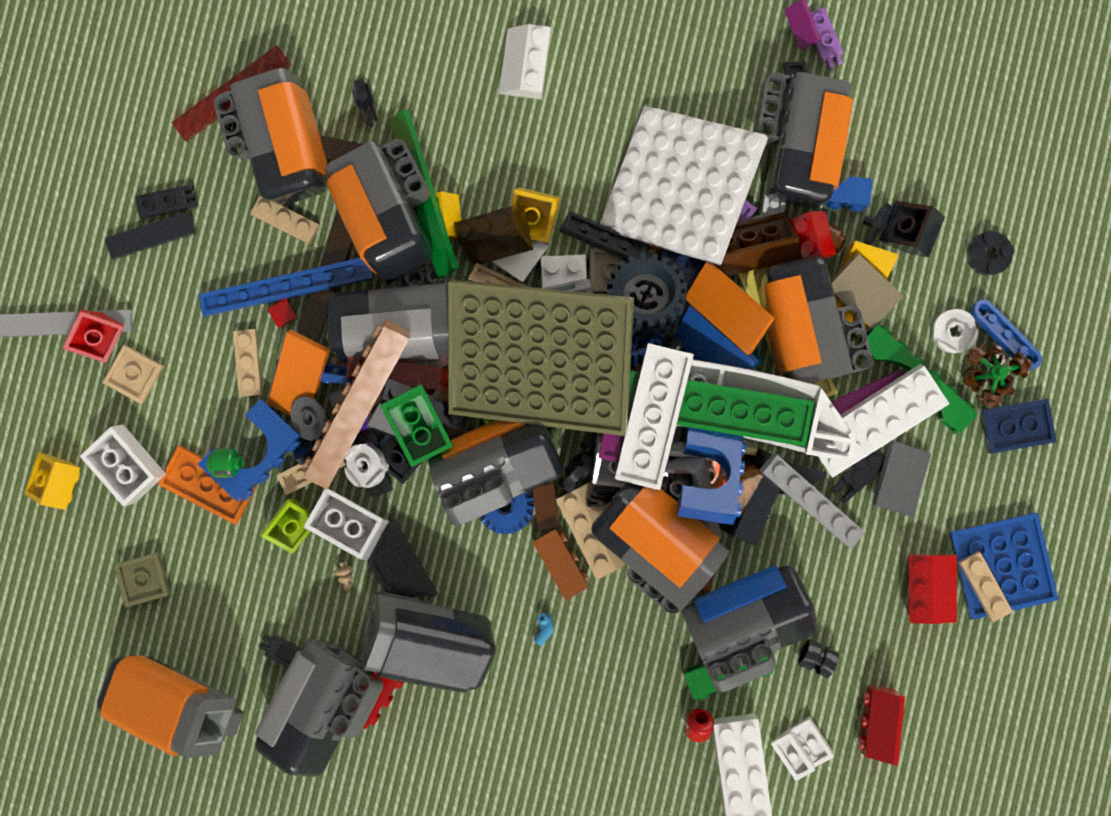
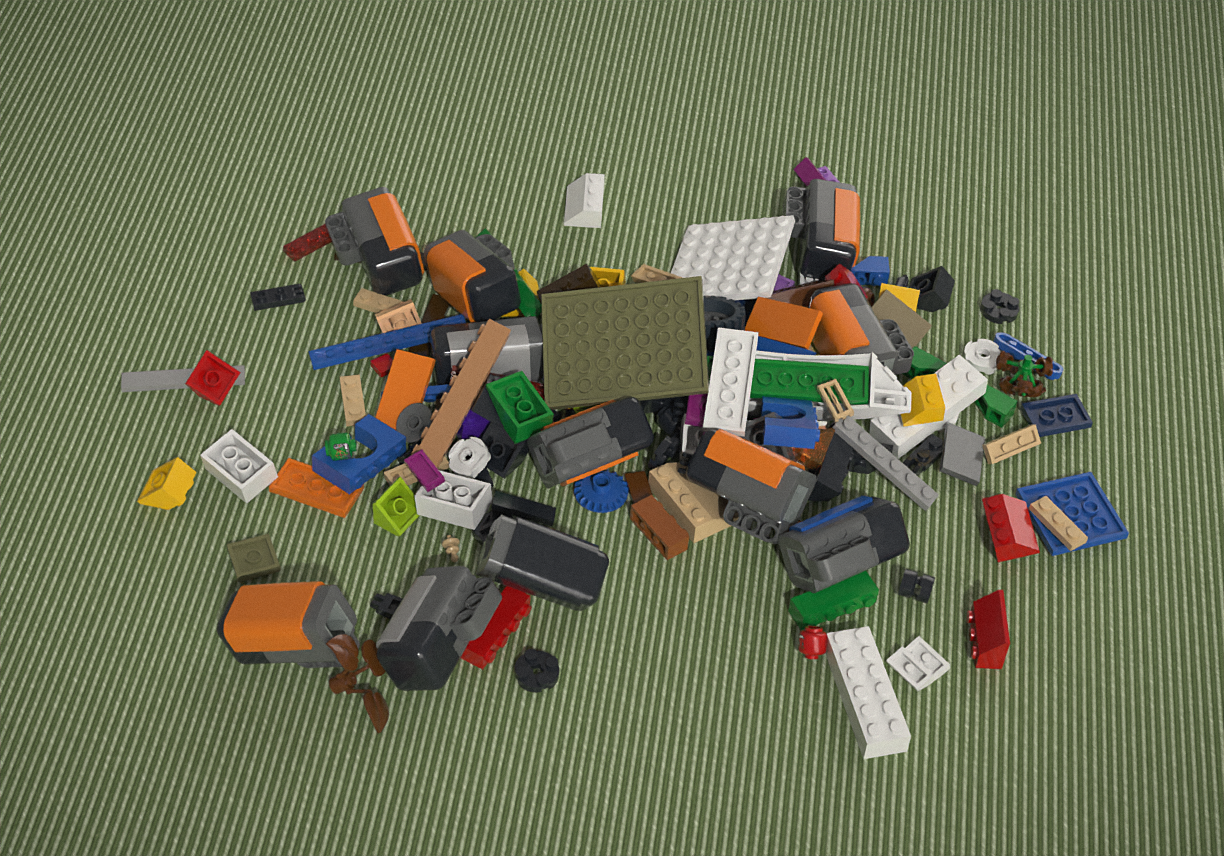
camera: 15 degrees left, 40 degrees down
tan tile [102,345,164,404] -> none
black tile [105,212,197,260] -> none
black piece [352,78,377,127] -> none
dark azure arm [533,613,554,647] -> none
none -> reddish brown plant [326,634,389,734]
none -> light nougat slope [375,299,422,333]
none -> magenta tile [404,449,445,492]
none -> black tile [491,490,556,526]
none -> black plate [514,649,560,693]
none -> tan plate [631,264,682,283]
none -> tan tile [817,379,854,422]
none -> yellow slope [900,374,945,427]
none -> tan plate [982,424,1041,464]

